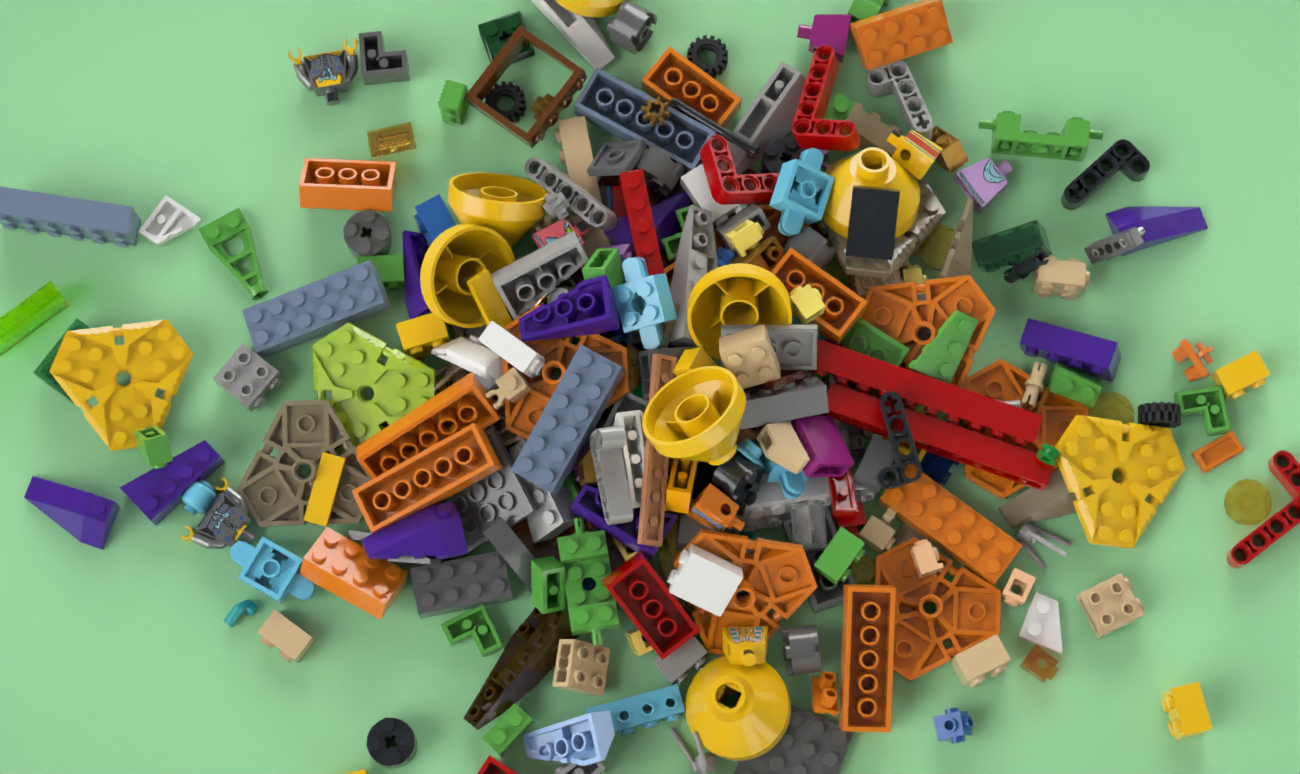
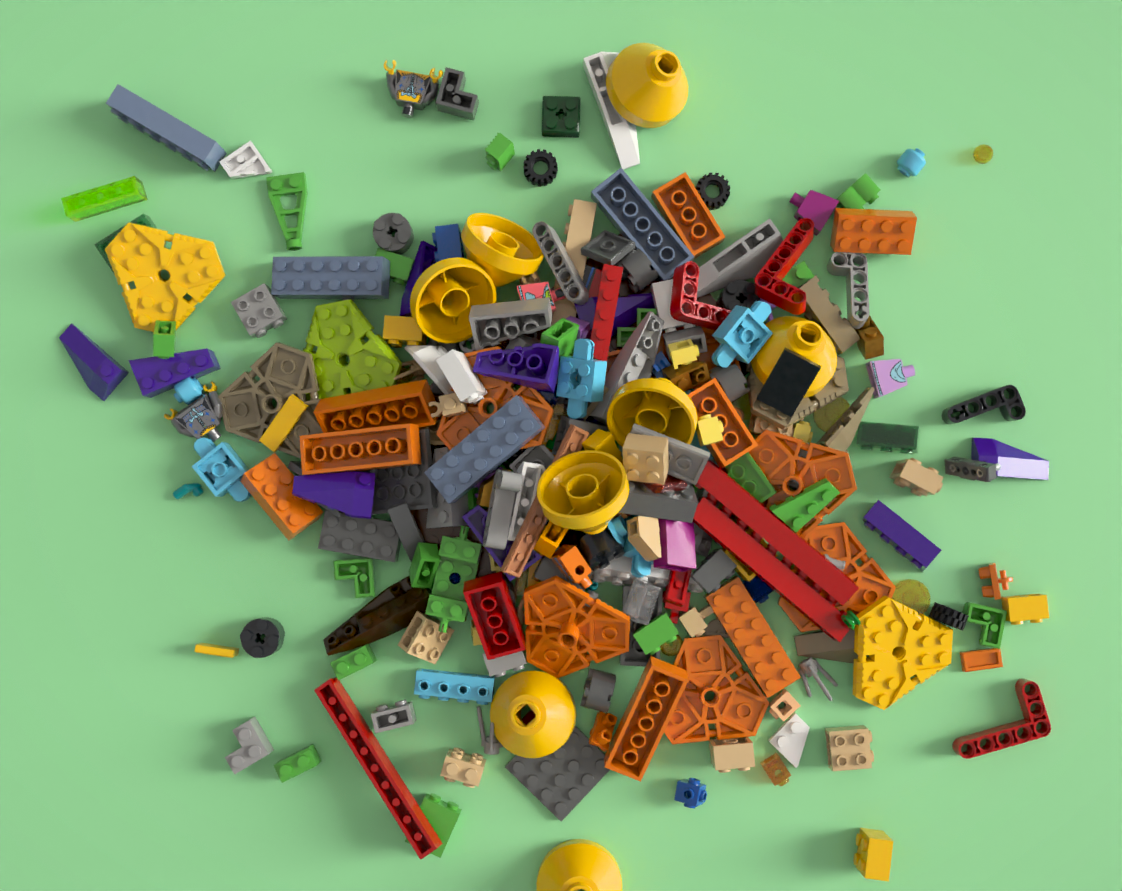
camera: 25 degrees right, 10 degrees up
tan brick [258,610,315,663] -> none
orange brick [299,158,397,212] -> none
clear yellow panel [367,122,417,158] -> none
reddish brown window [465,25,587,149] -> none
yellow tile [466,269,513,328] -> none
light blue wedge [522,710,615,766] -> none
pearl gold gear [531,94,554,120] -> none
light grey gear [542,191,571,221] -> none
dark grey brick [607,0,657,54] -> none
pearl gold gear [641,97,670,127] -> none
white brick [667,544,743,617] -> none
black bar [670,98,761,159] -> none
yellow torso [722,626,768,667] -> none
black beam [876,392,922,489] -> none
yellow torso [886,129,942,180] -> none
light nougat brick [910,539,944,578] -> none
bright green brick [978,111,1103,162] -> none
black pin [1004,250,1049,283] -> none
tan pin [1021,362,1048,410] -> none
bright green brick [1048,362,1103,407] -> none
clear yellow tile [1224,479,1272,526] -> none

